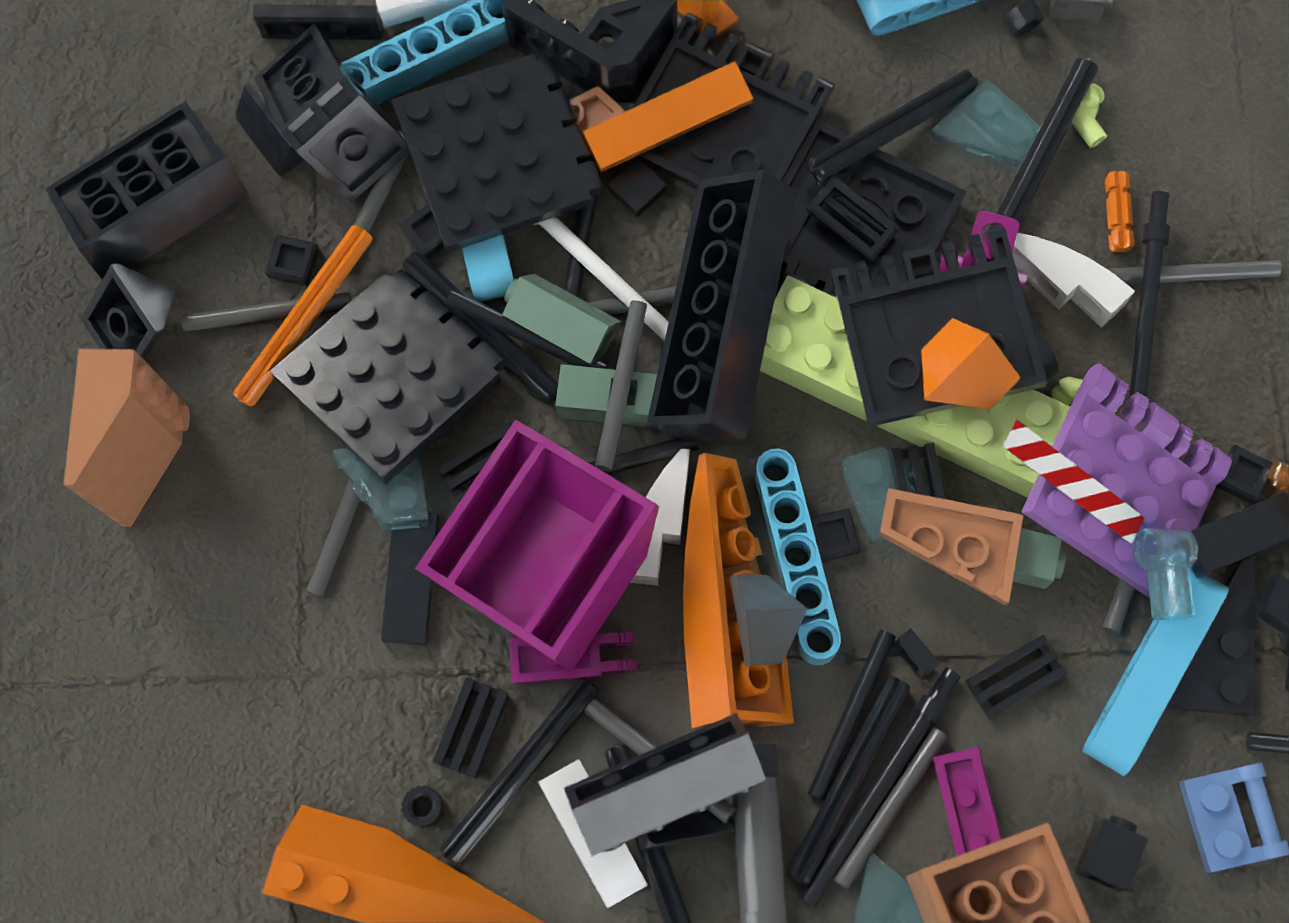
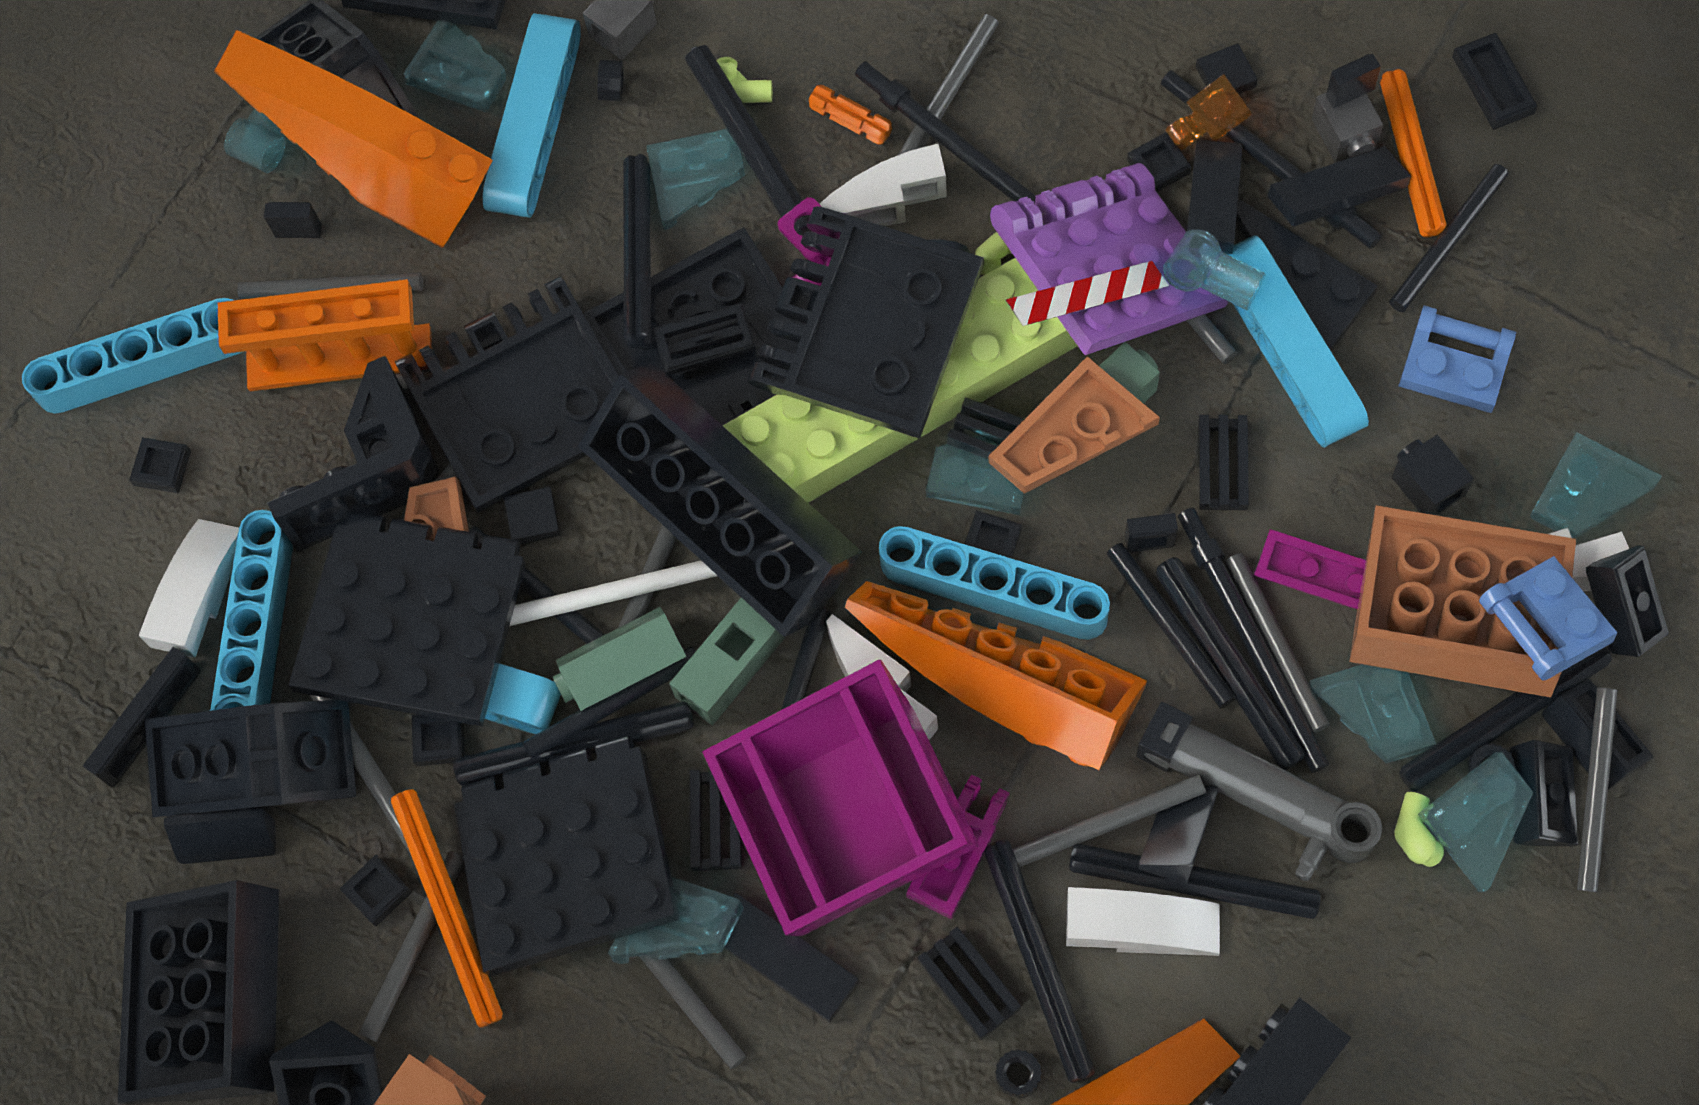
camera: 55 degrees left, 5 degrees down
brick [564,713,766,856] -> none
orange tile [583,61,753,172] -> none
dark grey bar [595,300,647,471] -> none
dark grey slope [730,575,807,666] -> none
orange slope [921,318,1020,412] -> none

